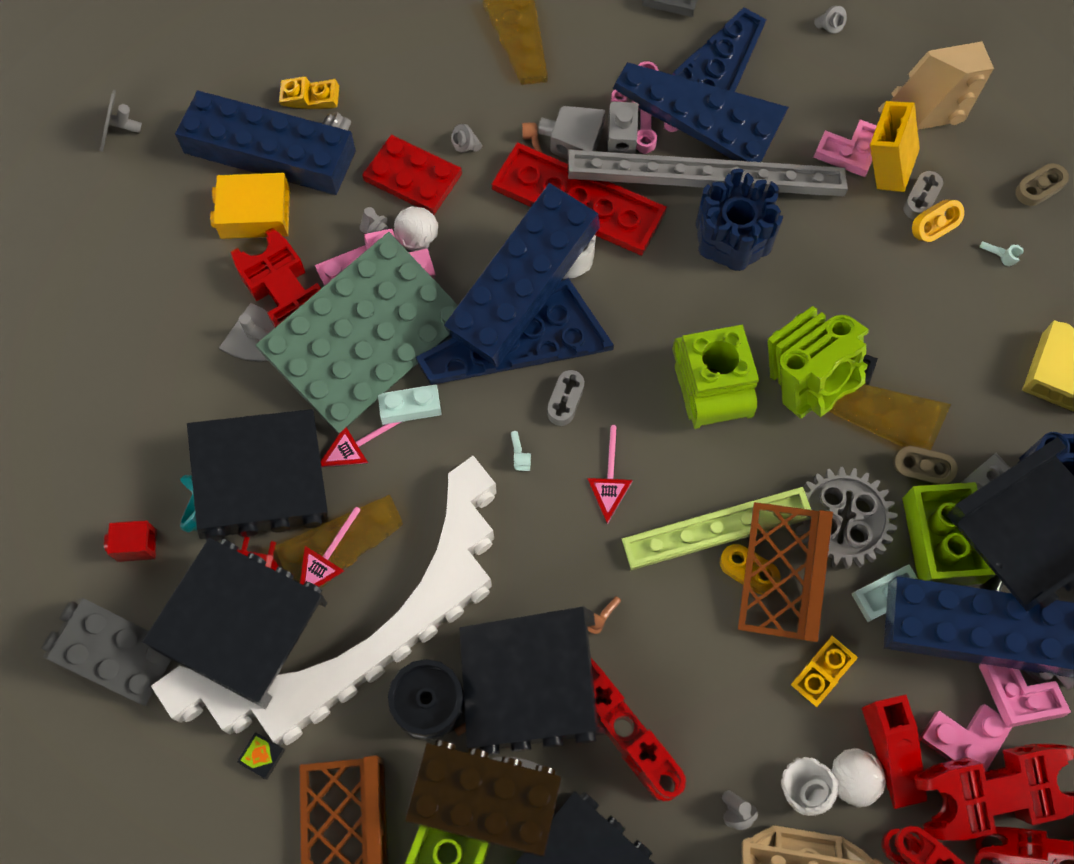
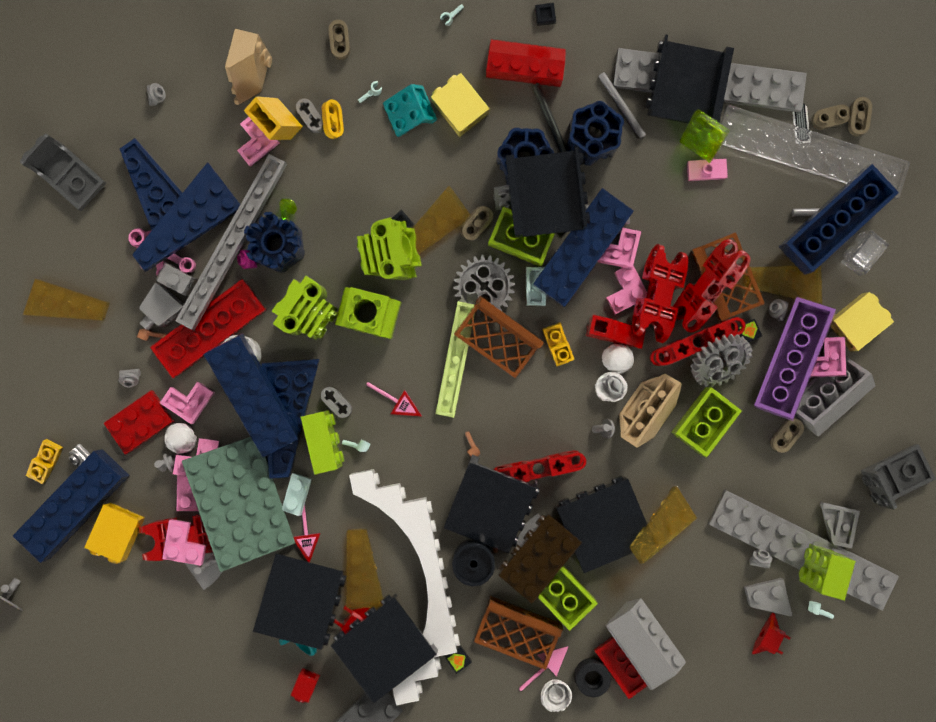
camera: 60 degrees left, 20 degrees up
piece [300,507,360,587] -> none
yellow plate [720,544,781,594] -> none
none -> bright pink plate [160,382,215,424]
none -> bright pink plate [162,519,206,566]
none -> dark pink plate [237,250,257,269]
none -> lime piece [272,276,338,340]
none -> clear neon green plate [279,199,297,220]
none -> lime brick [301,410,345,475]
none -> teal bracket [383,84,437,137]

